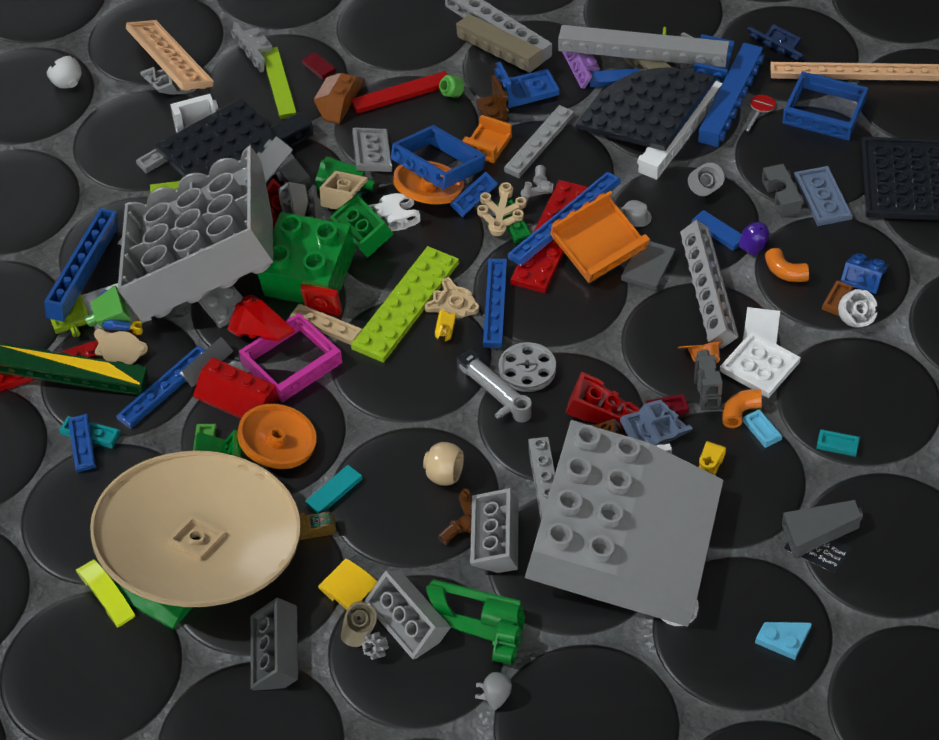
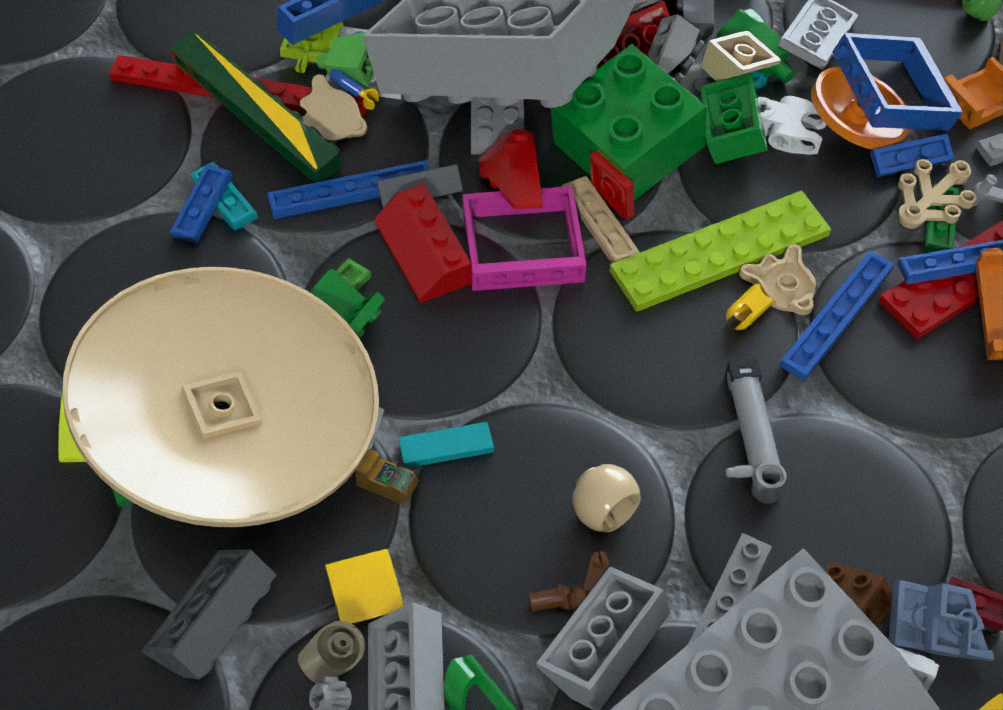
camera: 30 degrees right, 5 degrees up
orange dish [237,404,317,469] -> none
light grey wedge [499,342,556,392] -> none
red wedge [566,372,640,428] -> none

